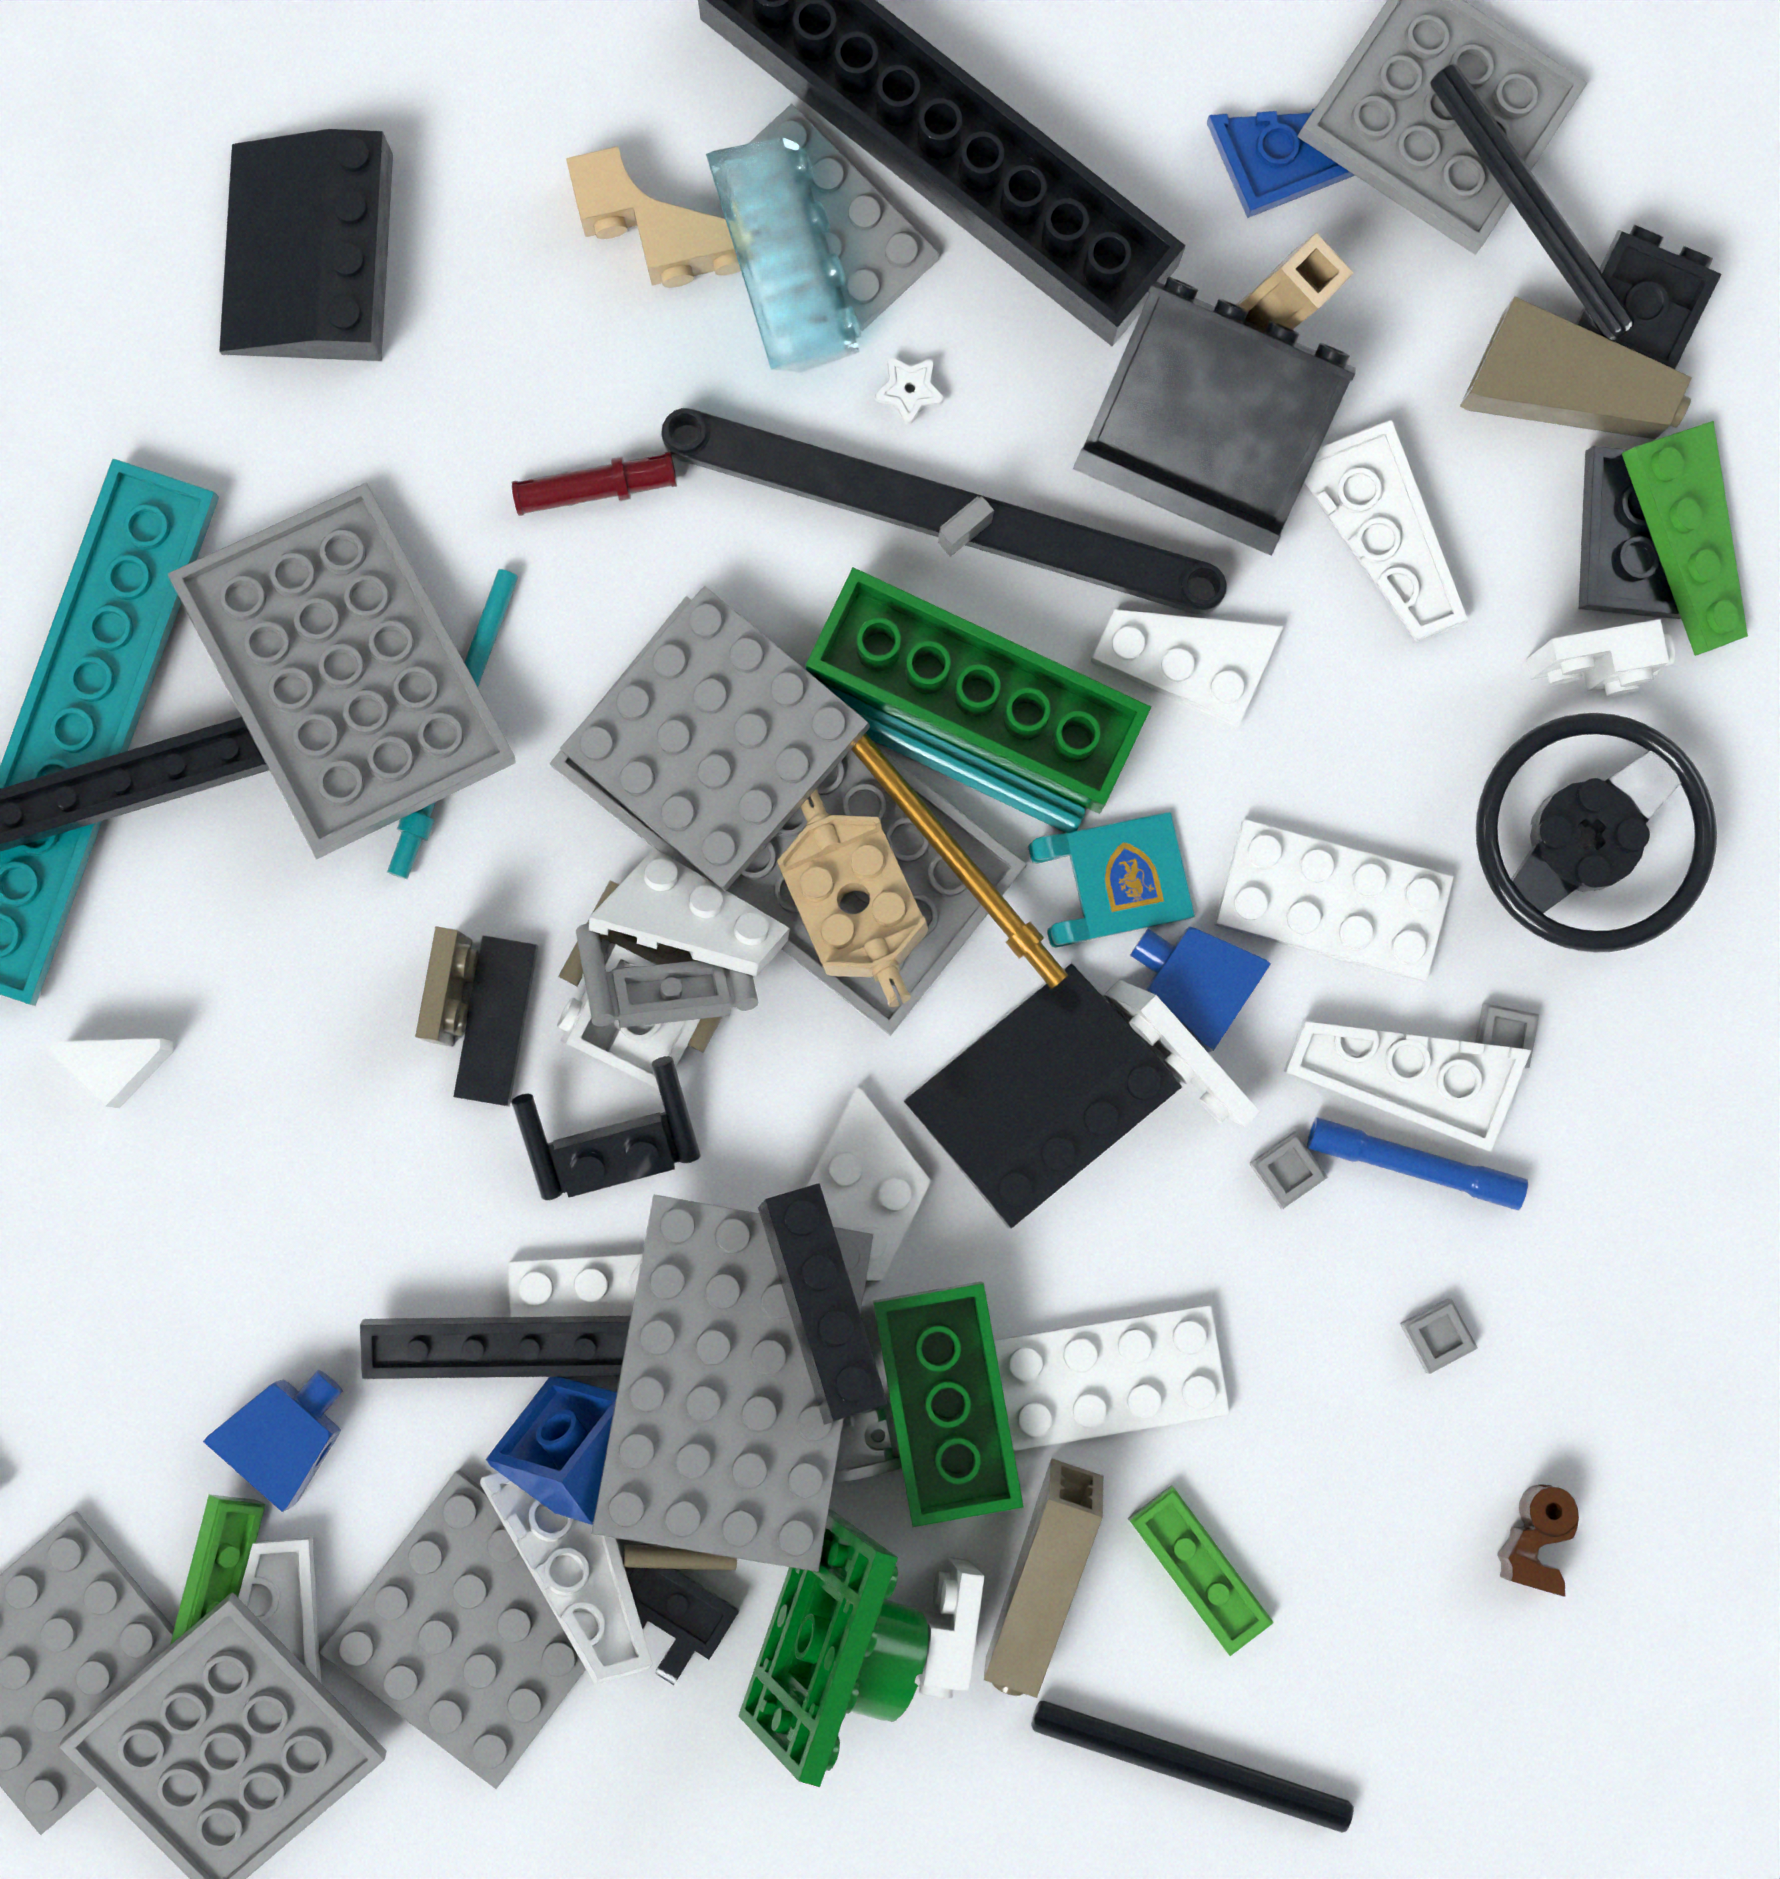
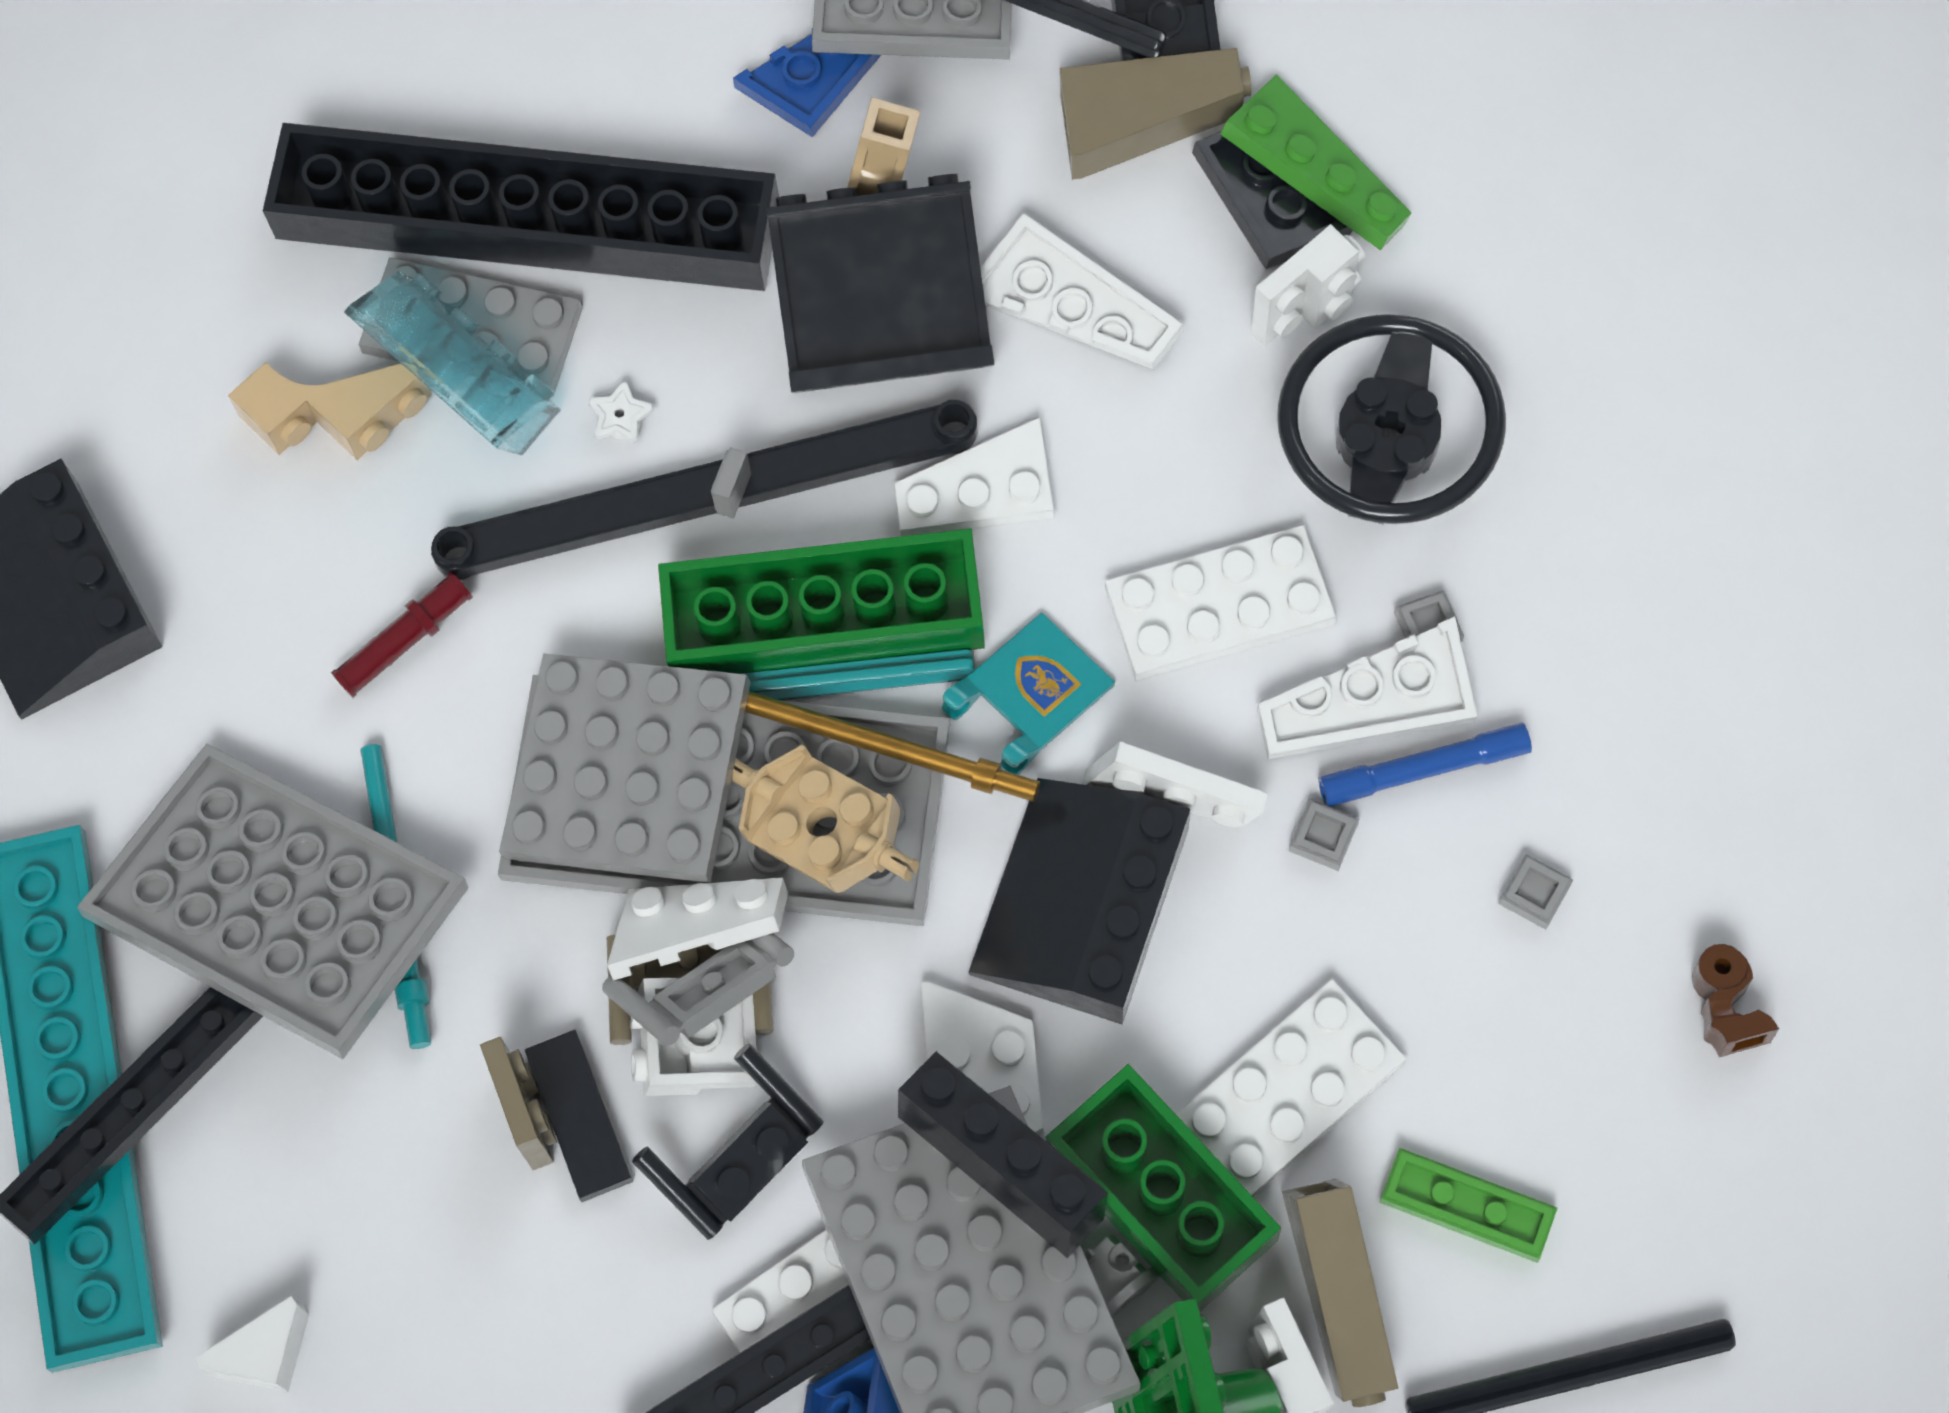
camera: 20 degrees left, 15 degrees down
blue torso [1130,926,1271,1053] -> none

